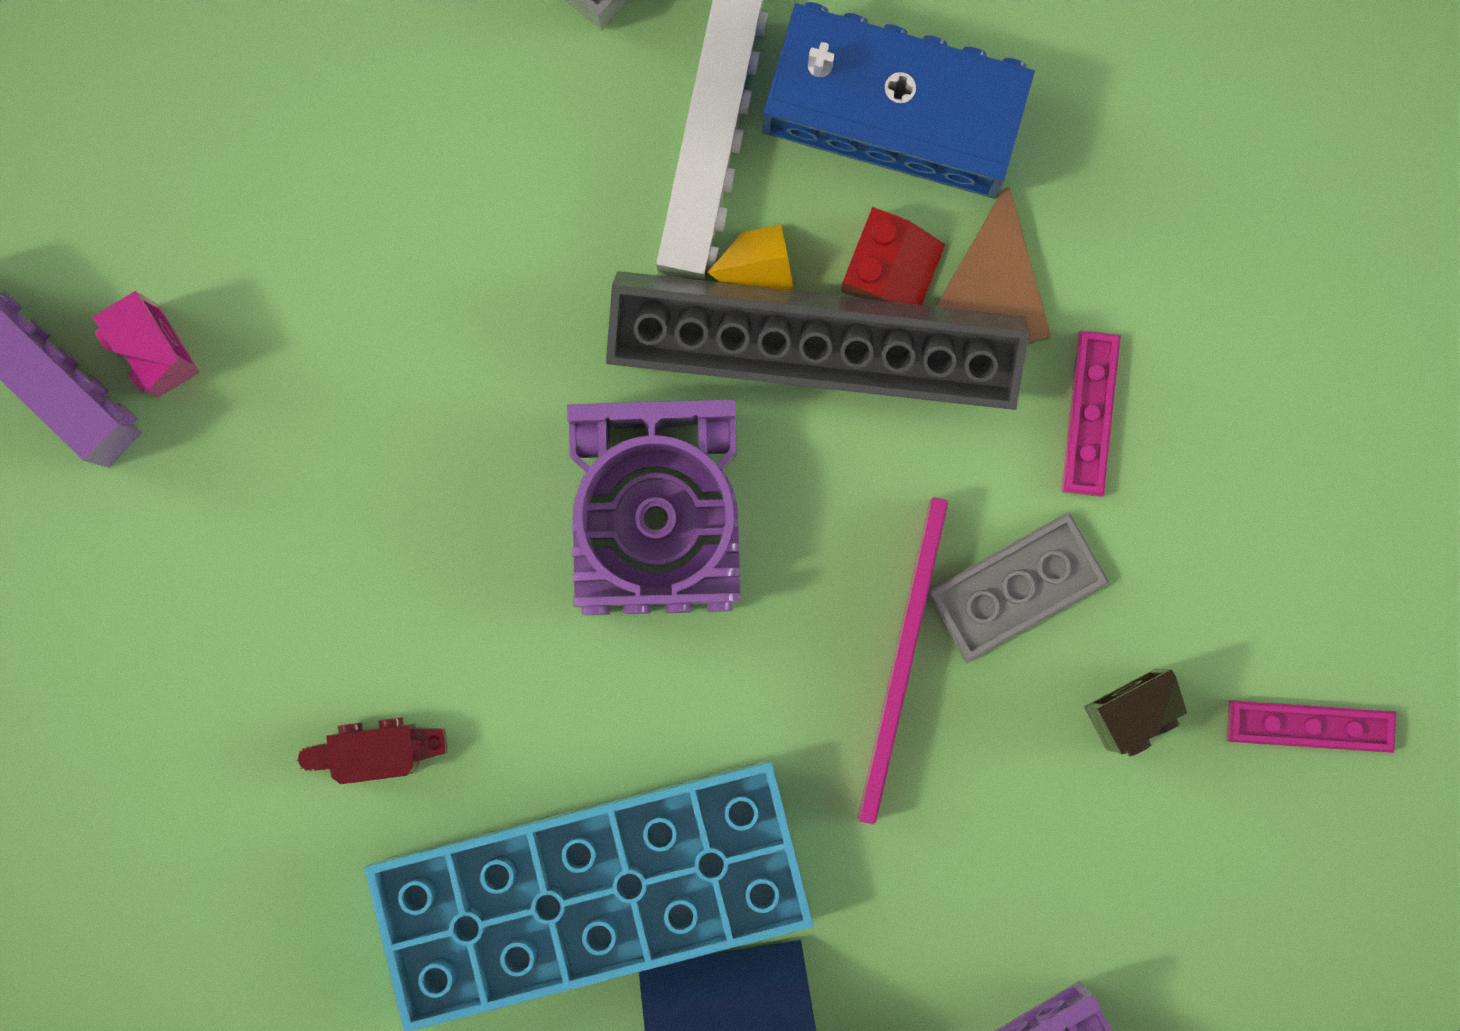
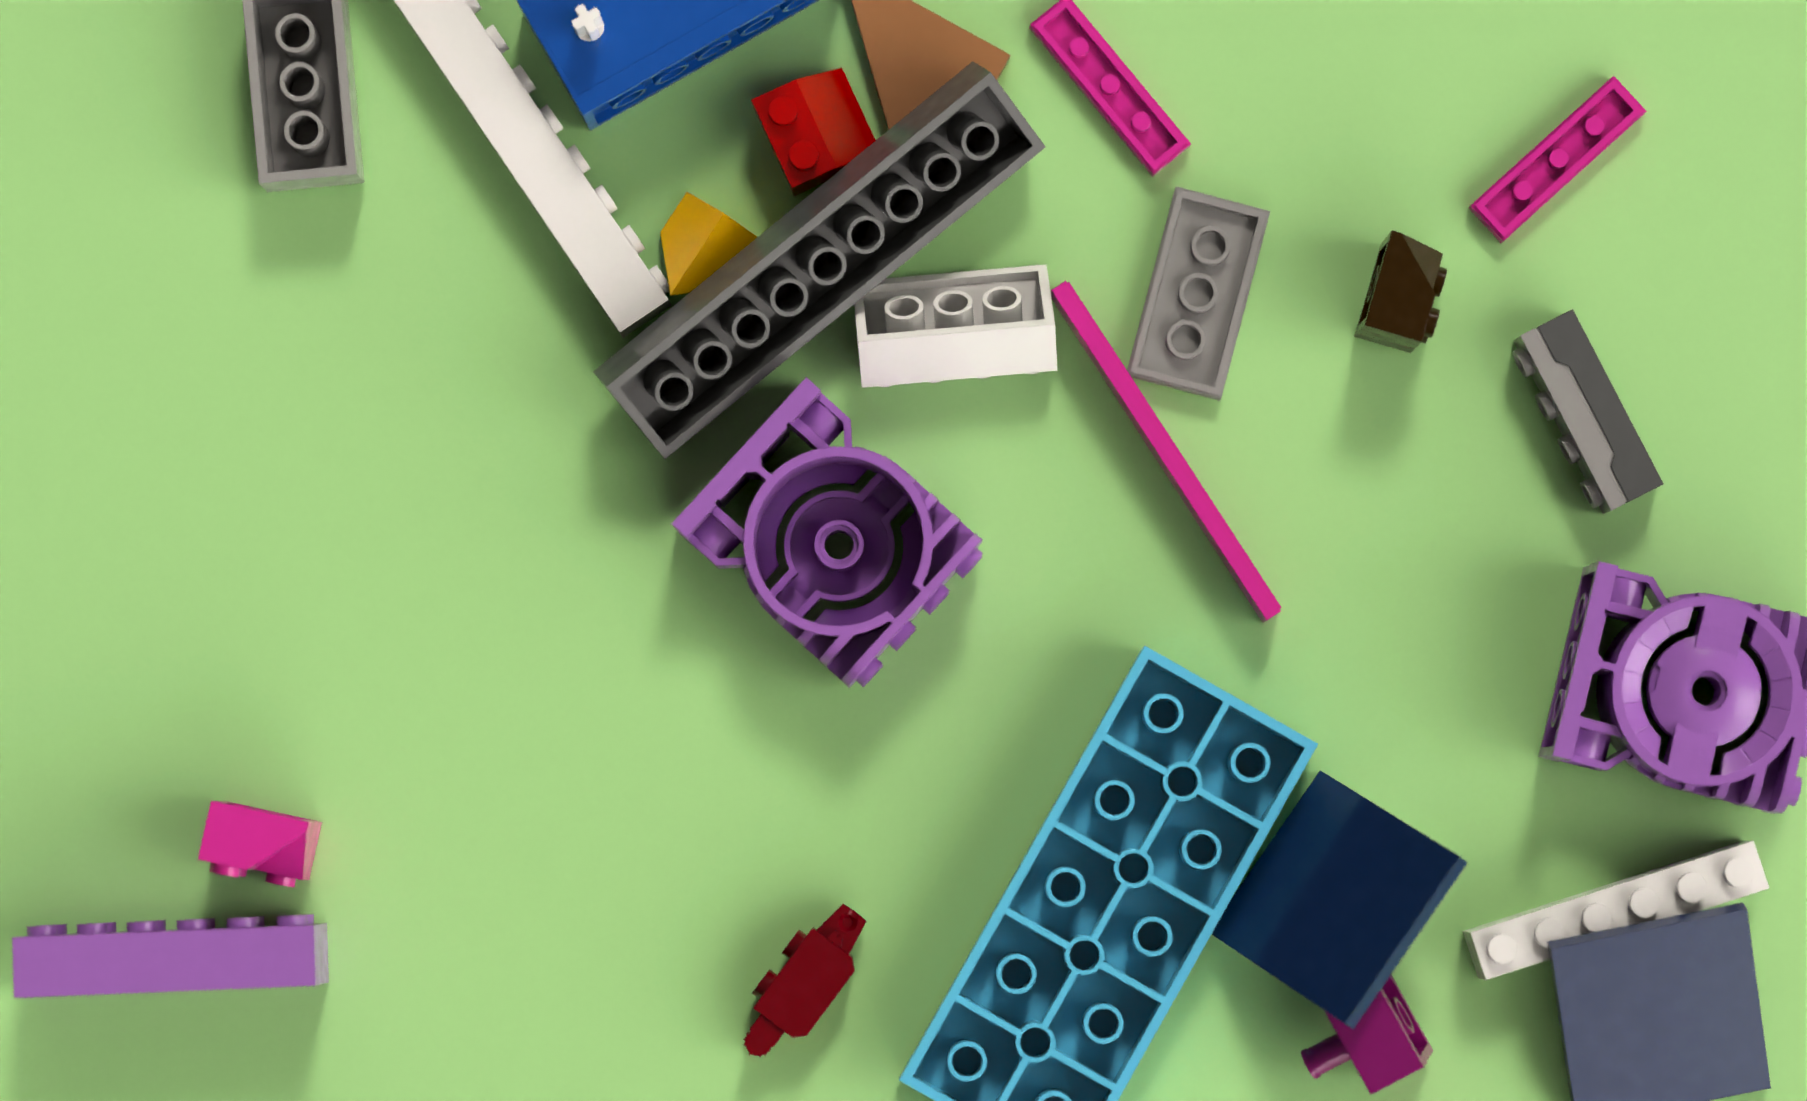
camera: 50 degrees left, 0 degrees up
none -> white slope [854,264,1057,388]
none -> piece [1512,309,1663,514]

